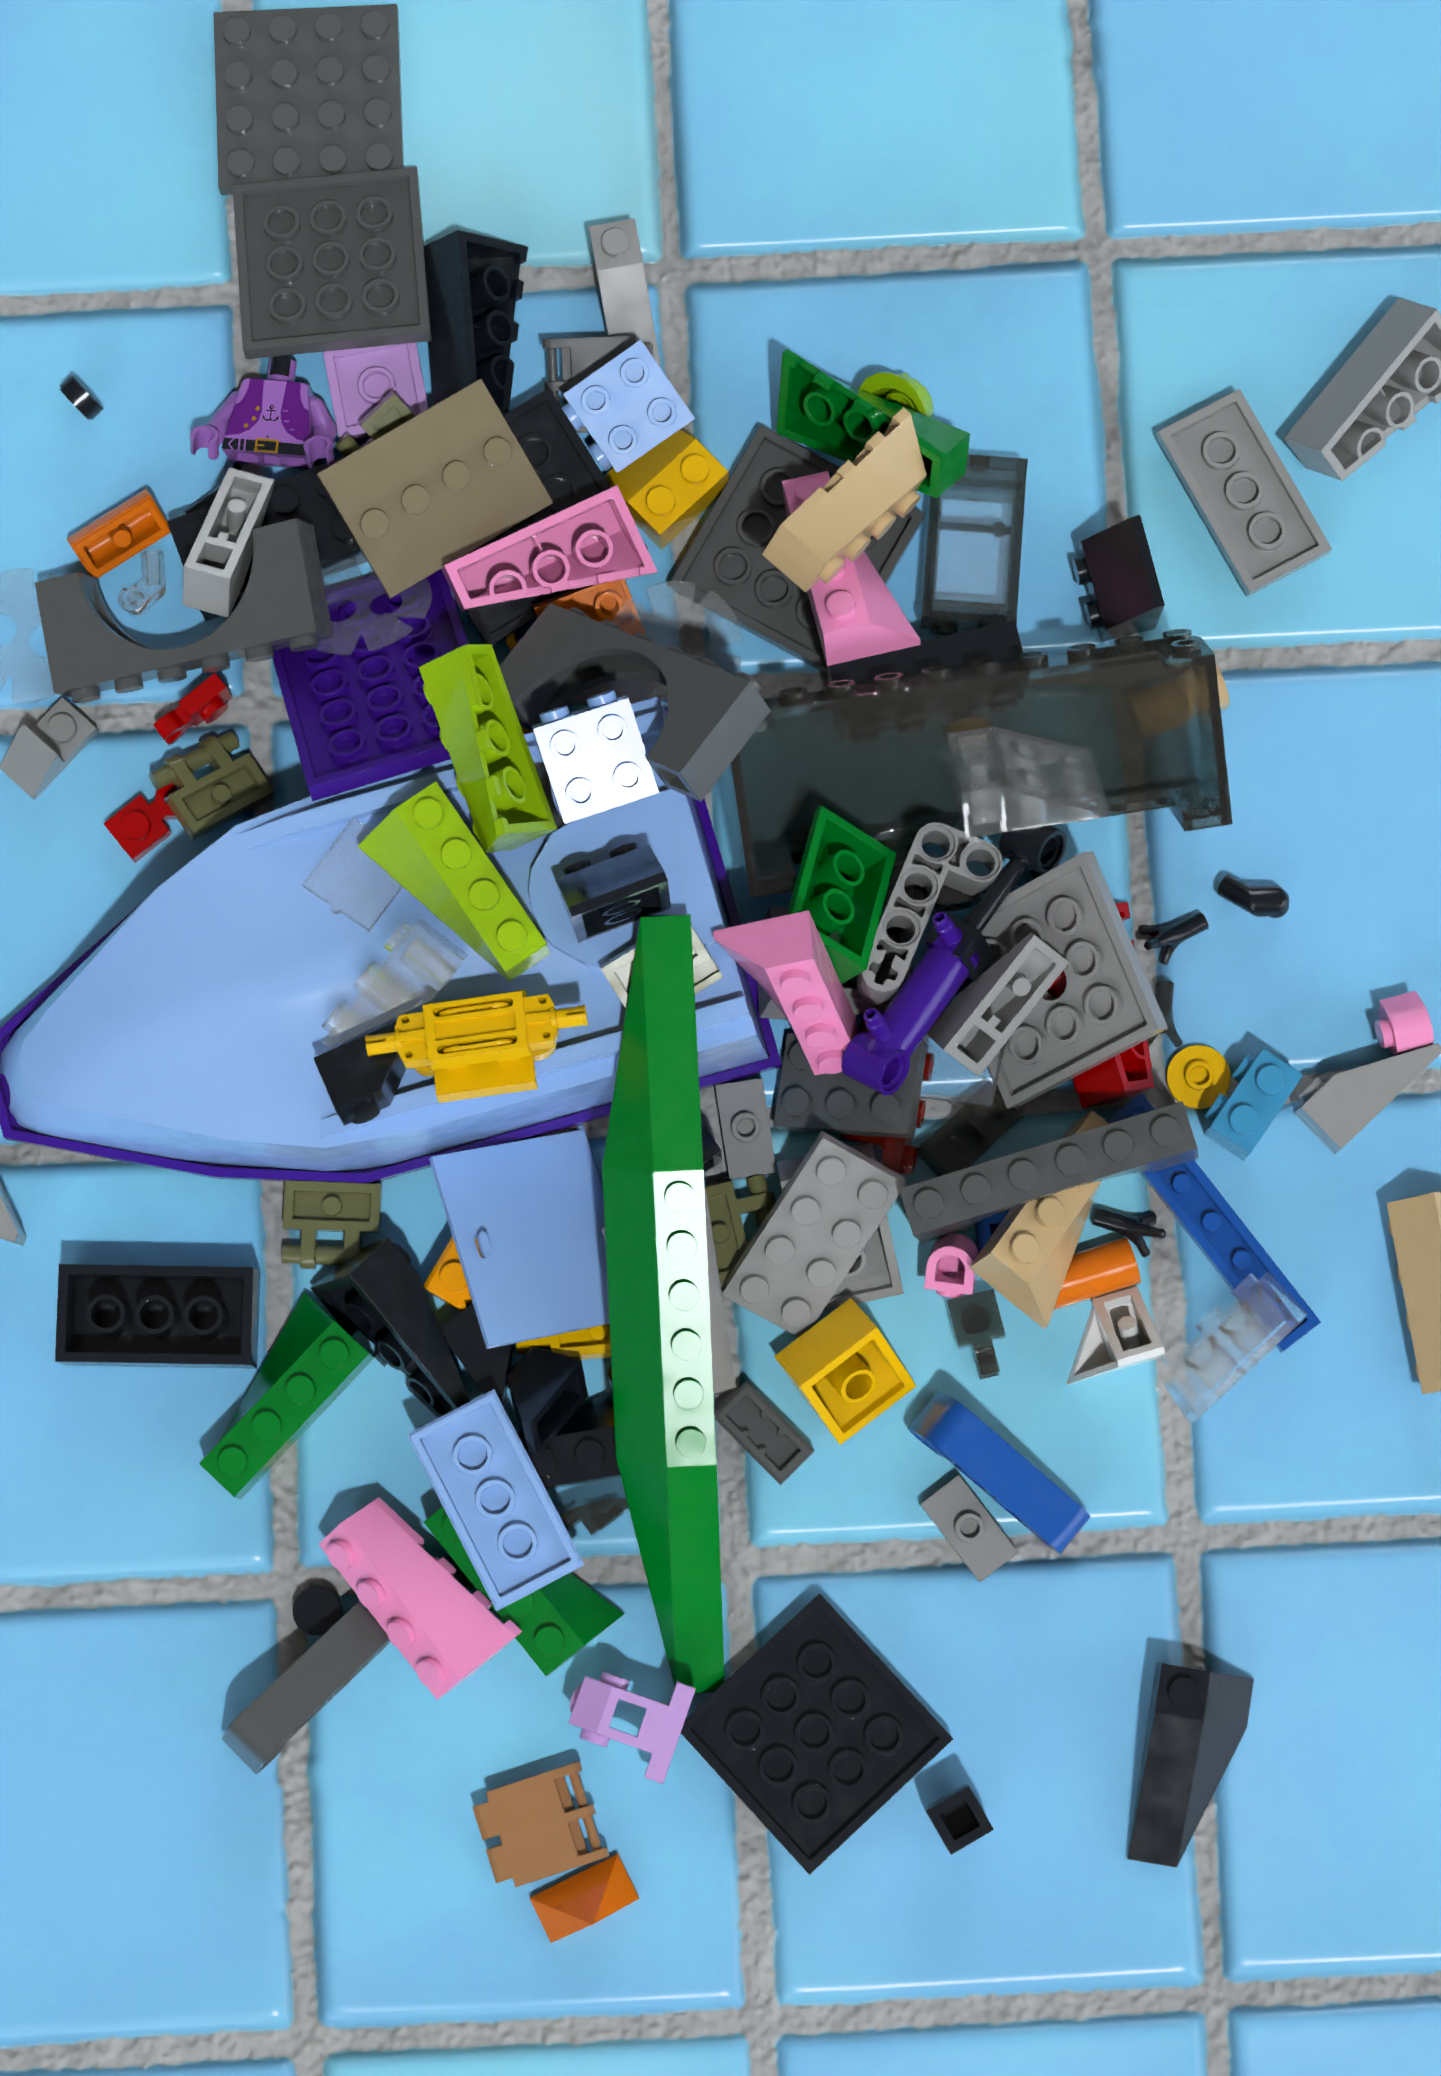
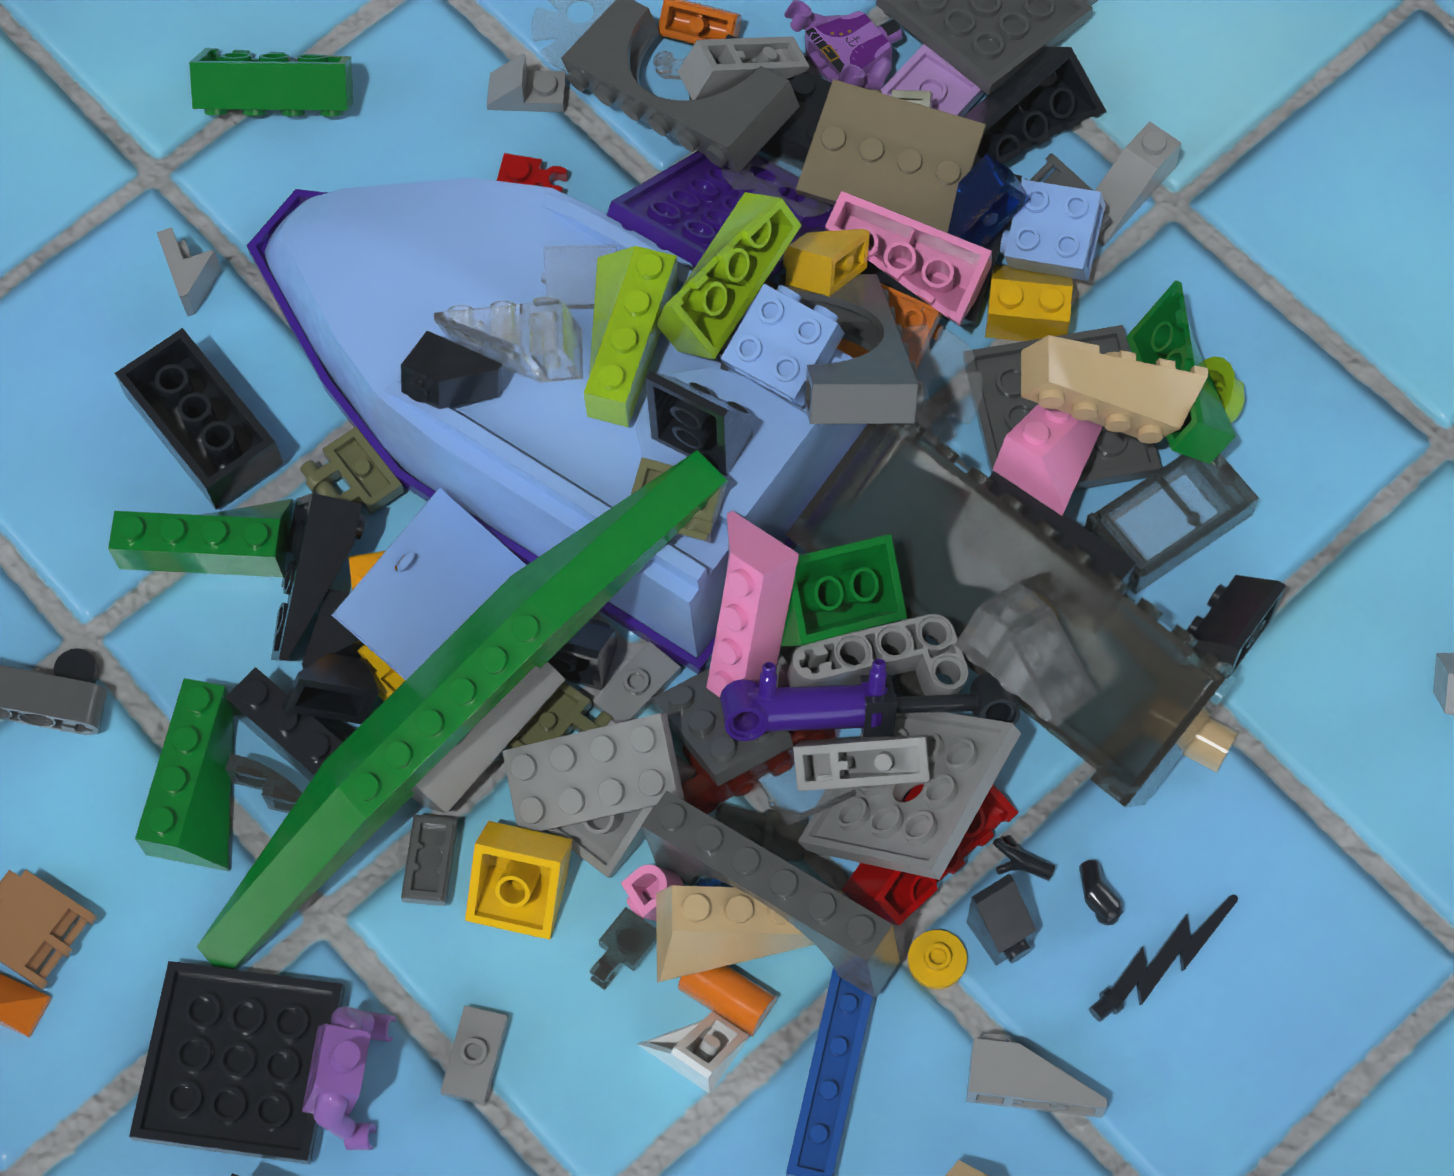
camera: 50 degrees right, 15 degrees down
olive plate [149,731,274,841] -> none
red plate [153,673,233,745] -> none
bright pink wedge [319,1497,522,1700] -> none
yellow piece [365,990,588,1103] -> none
light blue tile [407,1389,585,1611] -> none
lavender tile [568,1671,696,1784] -> none
blue beam [907,1391,1091,1554] -> none
black bar [1093,1207,1166,1257] -> none
clear smoke bar [1148,980,1183,1047] -> none
light grey plate [1156,389,1332,597] -> none
clear slope [1157,1272,1308,1424] -> none
dark azure brick [1204,1048,1303,1161] -> none
bright pink plate [1375,991,1434,1056] -> none
none -> medium lavender torso [302,1007,396,1151]
none -> yellow slope [783,229,870,297]
none -> clear blue slope [947,154,1031,247]
none -> black slope [966,874,1036,966]
none -> black piece [1089,895,1238,1022]

